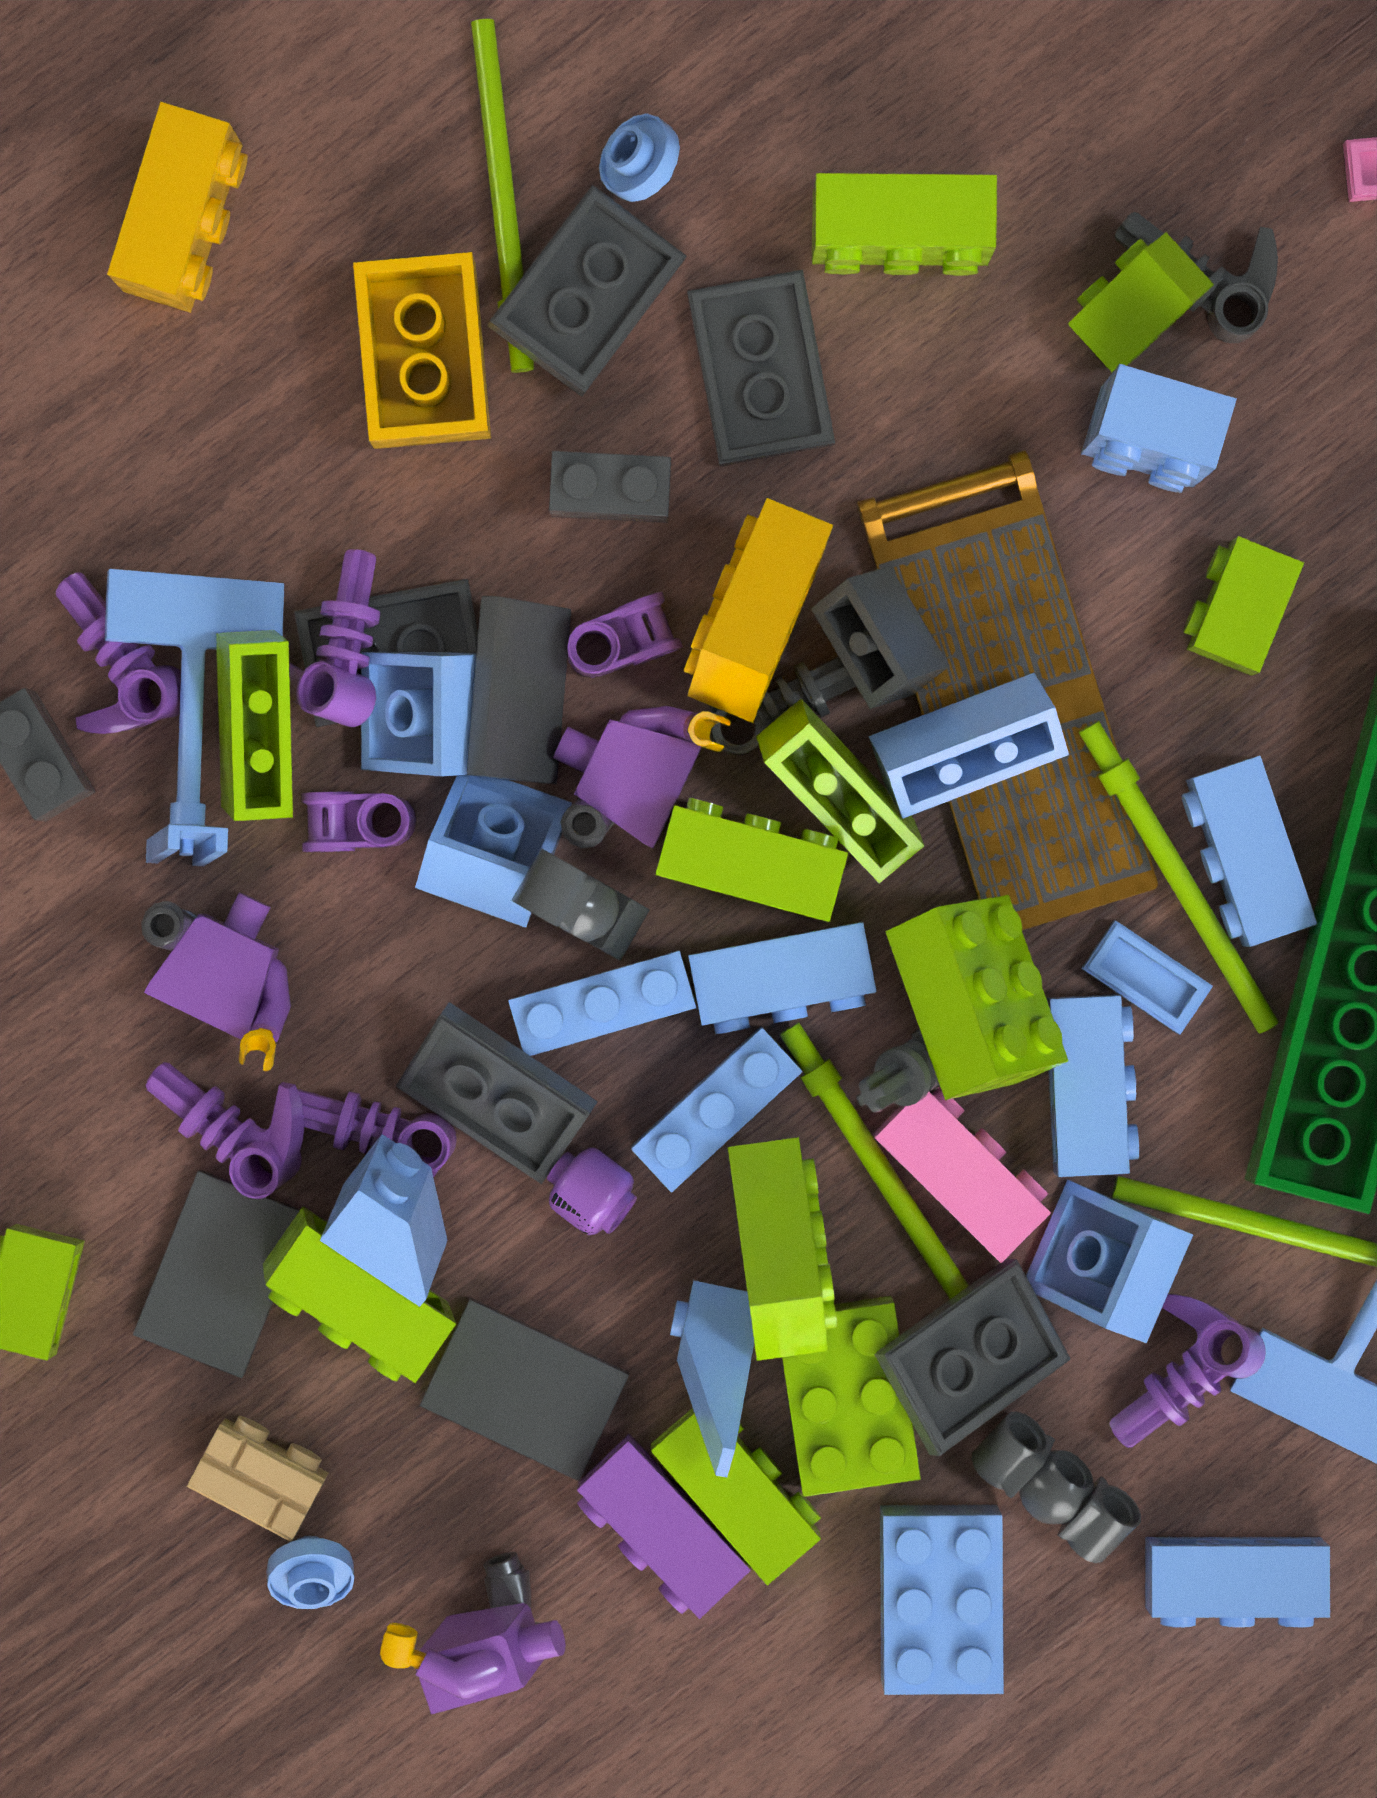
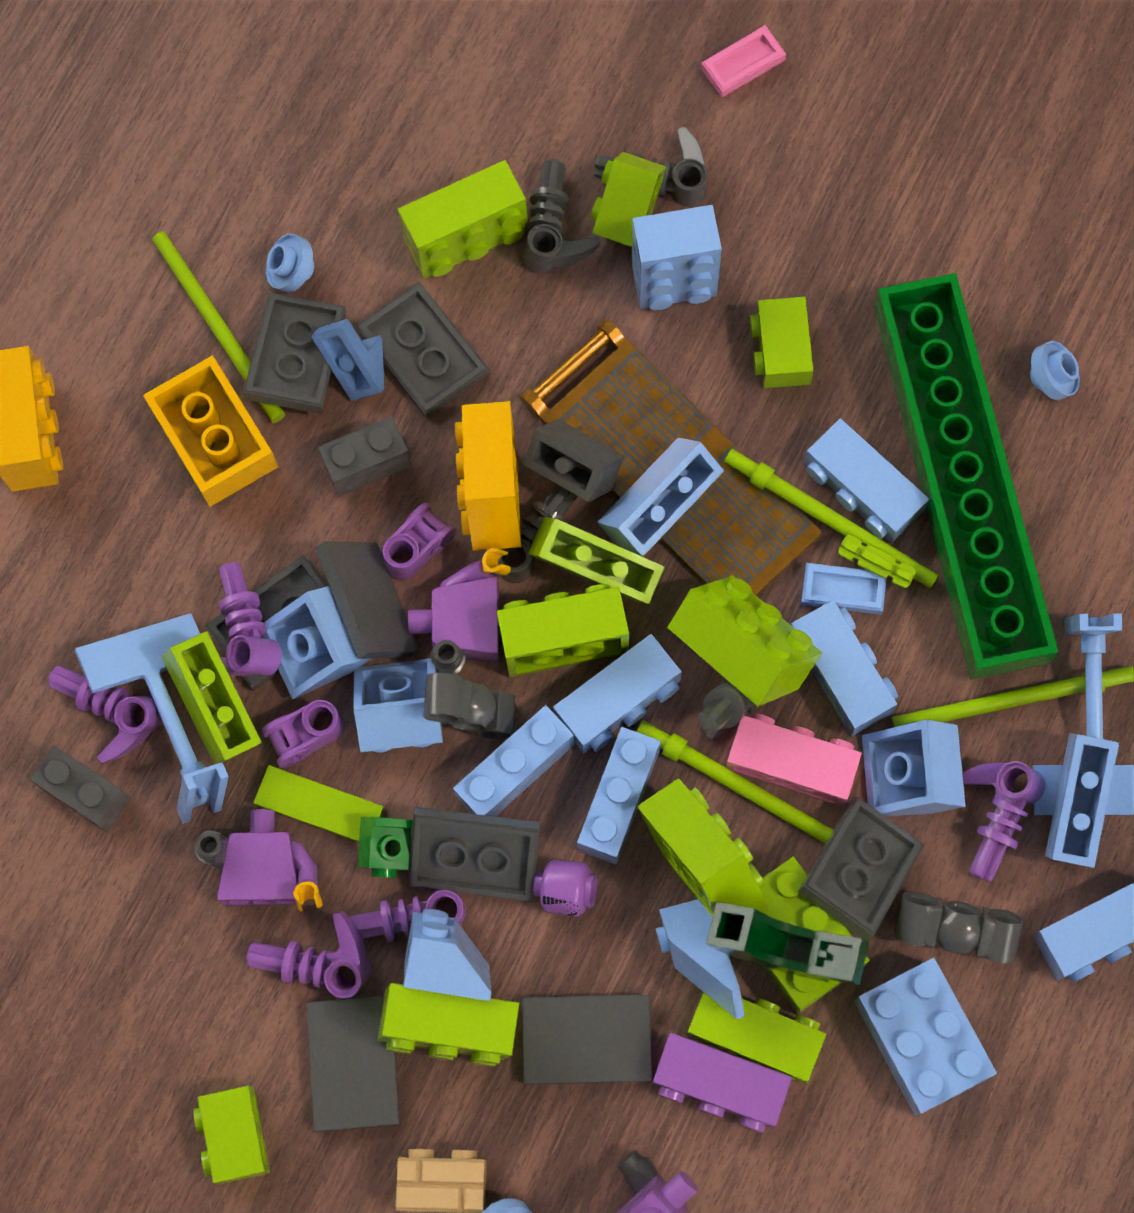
camera: 25 degrees left, 15 degrees down
none -> lime tile [253,765,385,843]
none -> medium blue slope [311,319,384,401]
none -> green brick [358,817,413,878]
none -> dark grey piece [522,159,601,273]
none -> dark green arch [706,902,869,985]
none -> lime axle [838,534,916,589]
none -> light blue brick [1045,733,1119,868]

